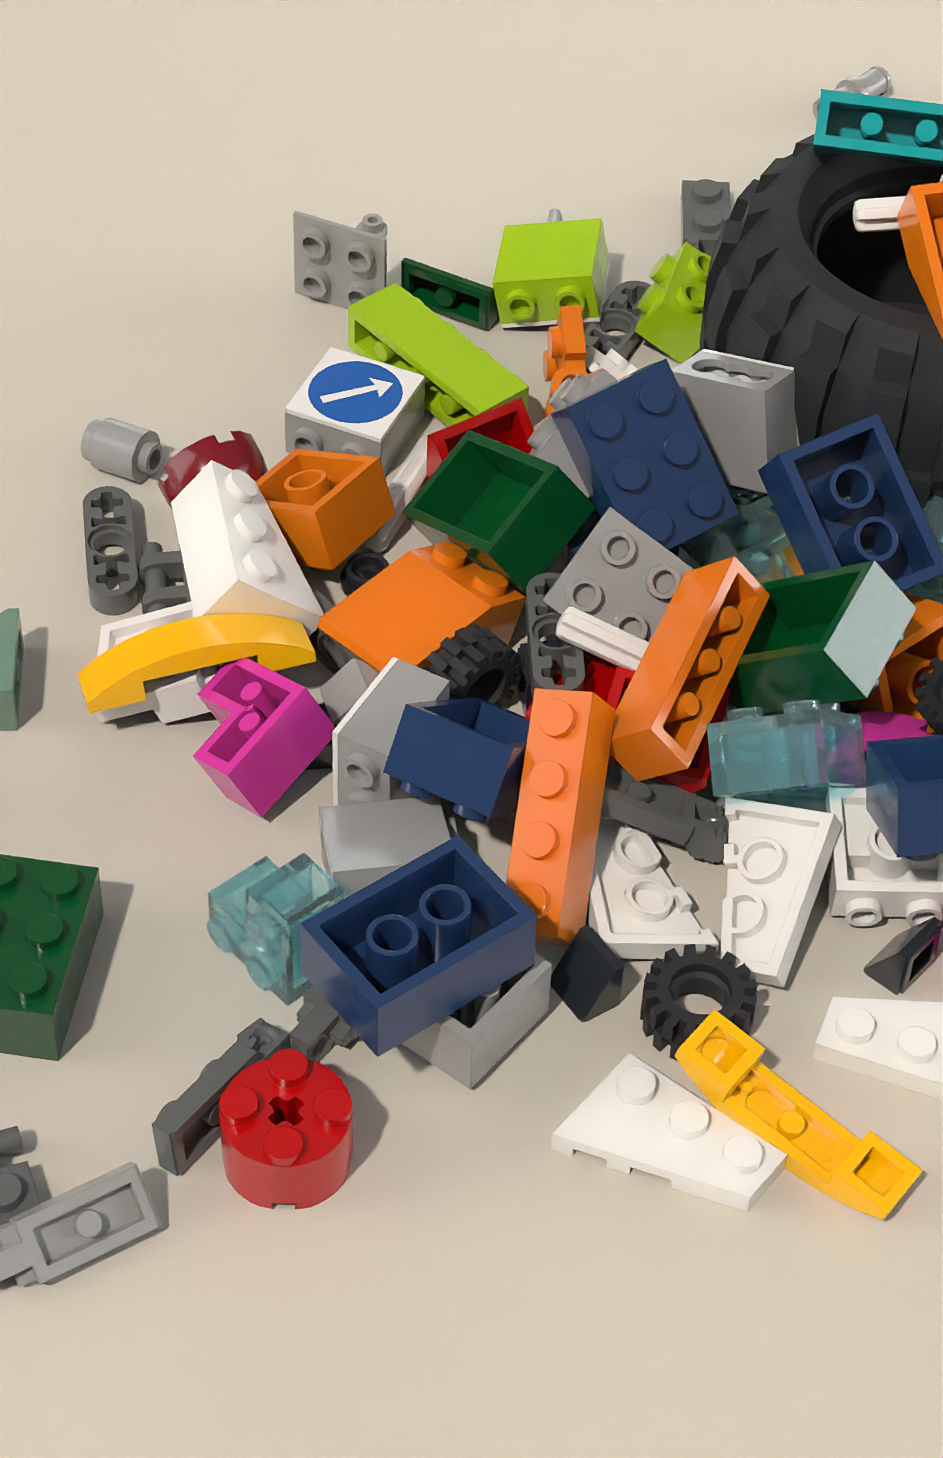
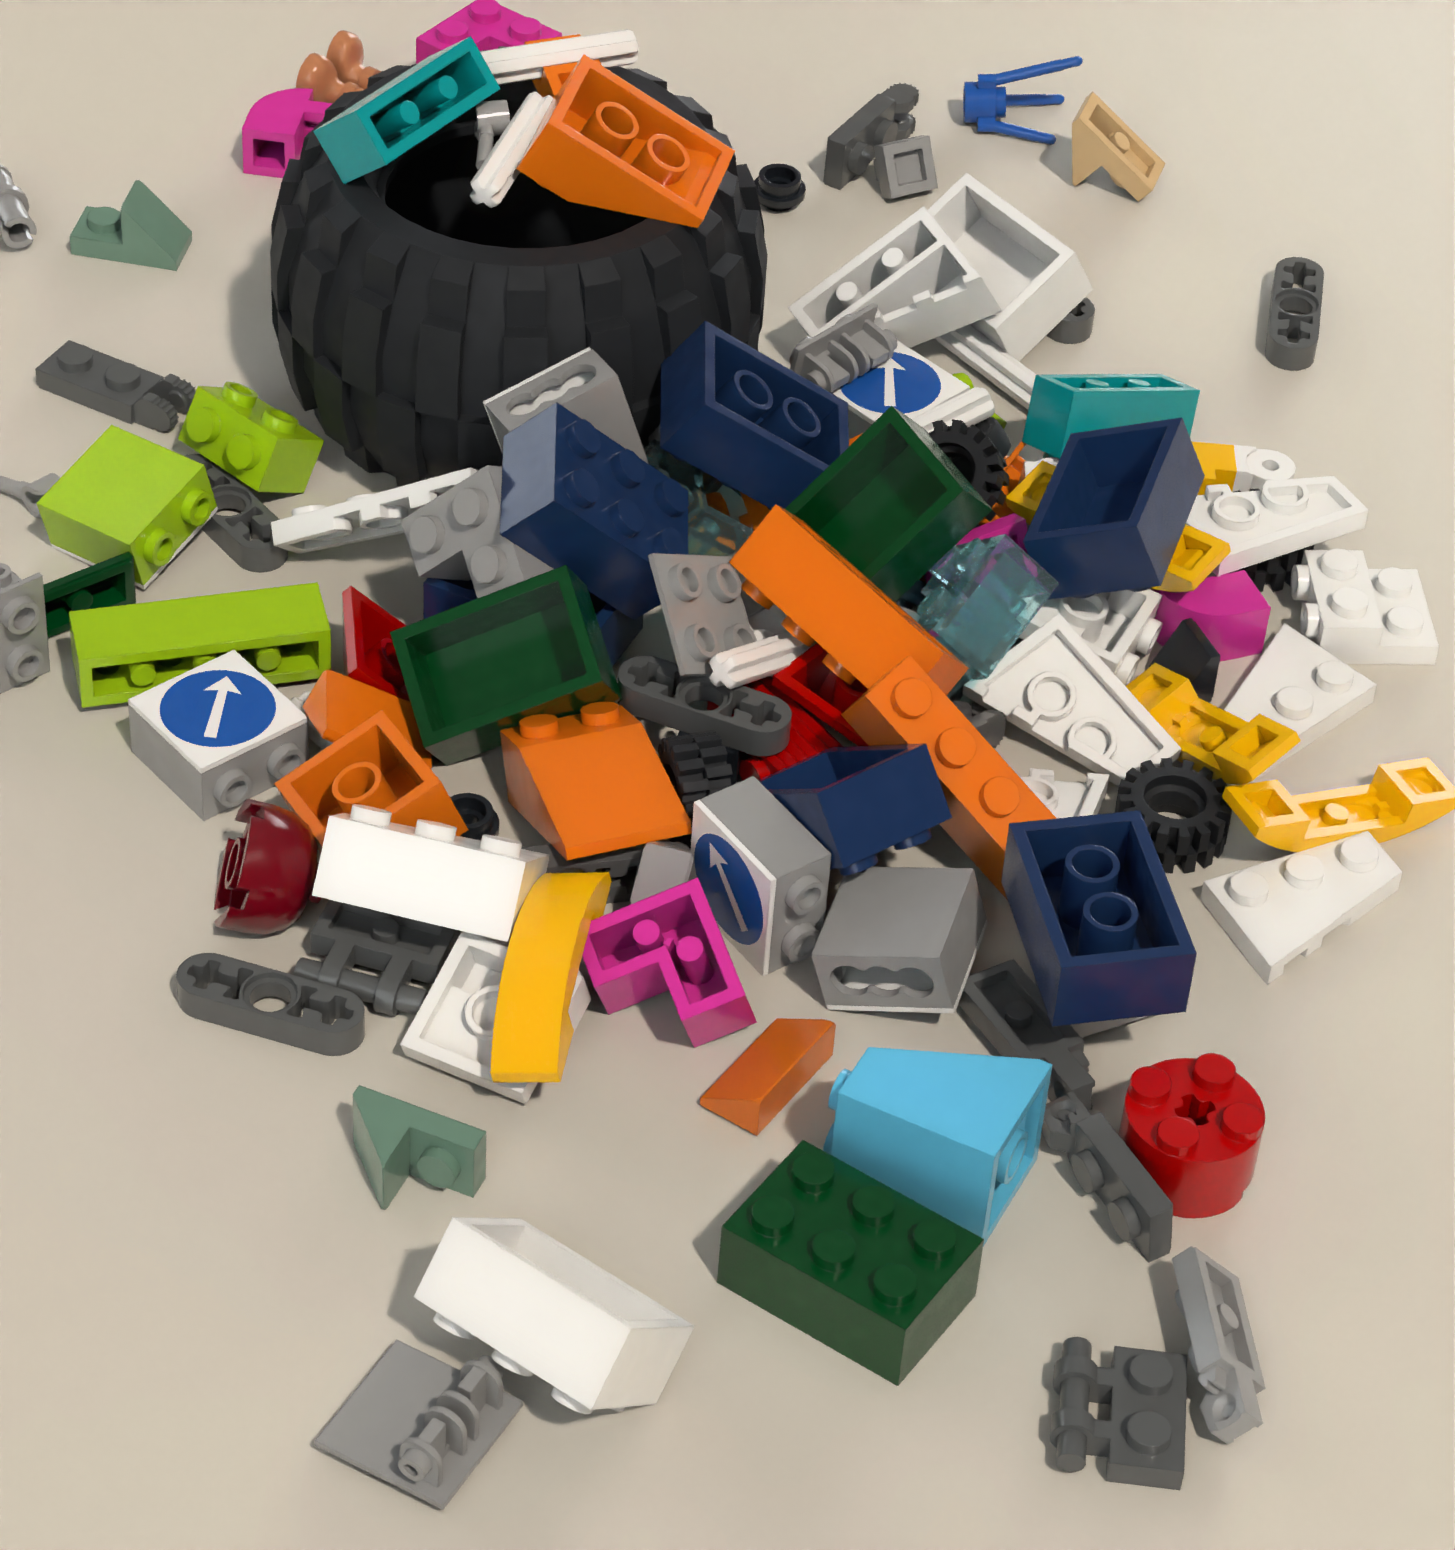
camera: 65 degrees left, 5 degrees down
light grey brick [81,418,164,482] -> none
clear light blue brick [207,853,345,1006] -> none
orange plate [543,305,588,419] -> none
none -> orange slope [302,670,432,770]
none -> orange slope [700,1018,836,1136]
none -> medium azure slope [823,1047,1053,1247]
none -> yellow slope [1126,663,1301,785]

